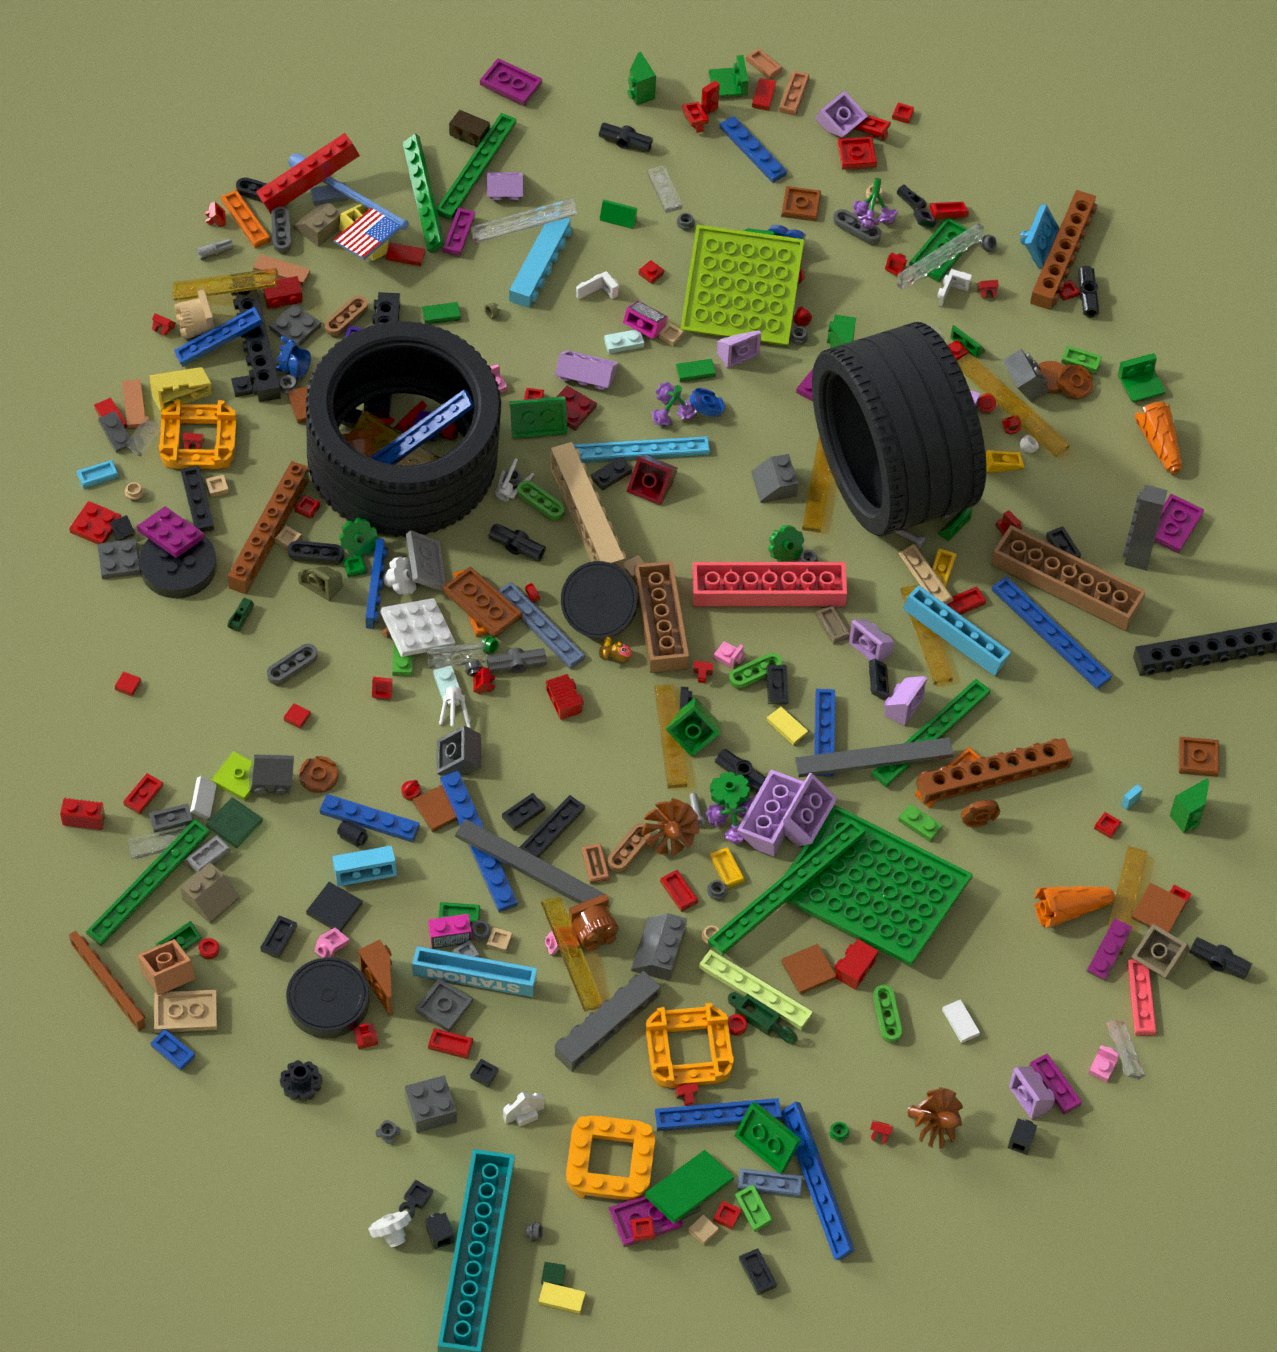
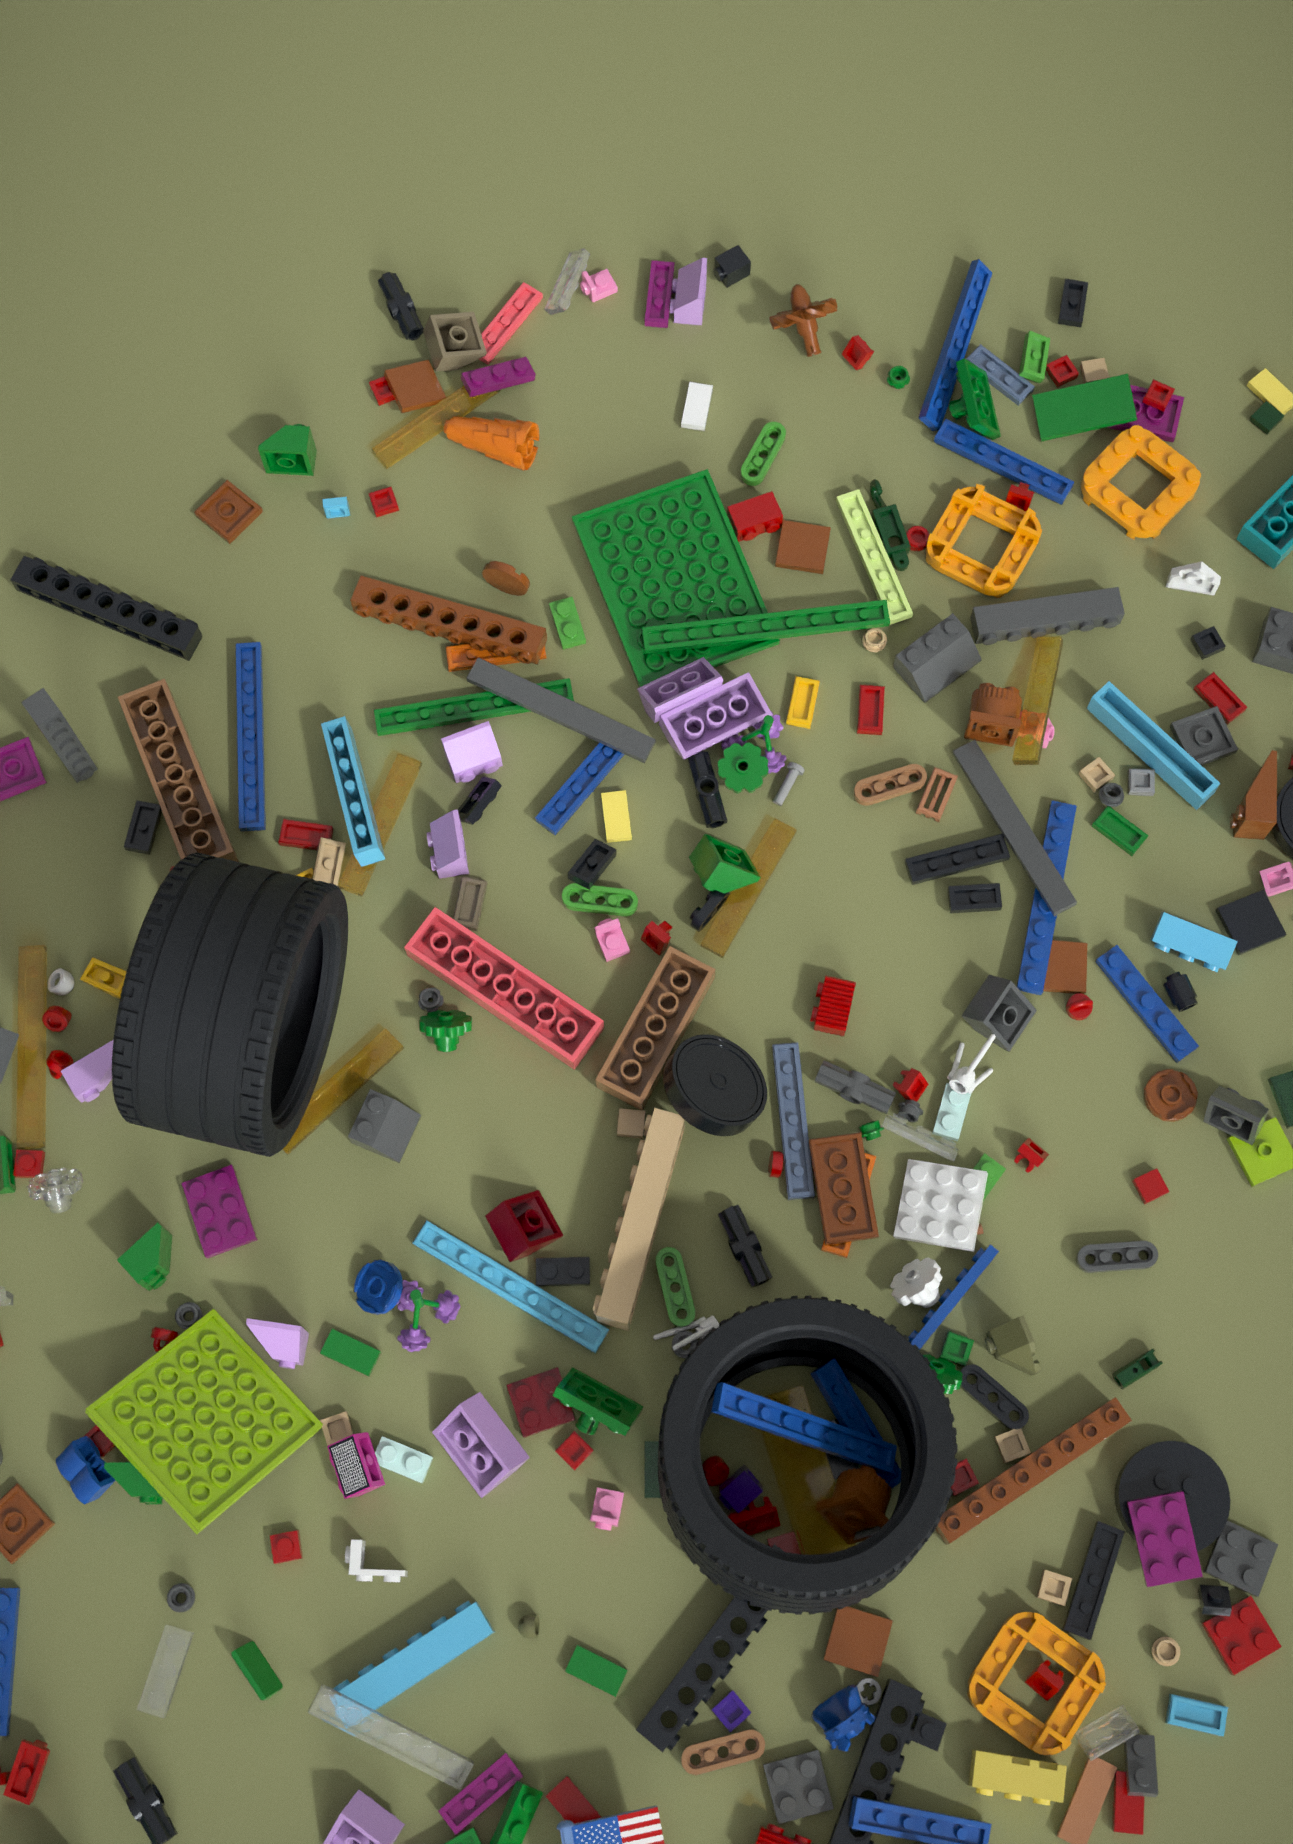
camera: 140 degrees left, 15 degrees up
light grey plate [406,530,446,592] -> none
dark pink brick [428,914,472,949] -> none
dark grey plate [526,1221,543,1242] -> none
pearl gold animal [598,636,632,663] -> none
dark orange piece [642,798,699,856] -> none
dark grey plate [707,880,727,900] -> none

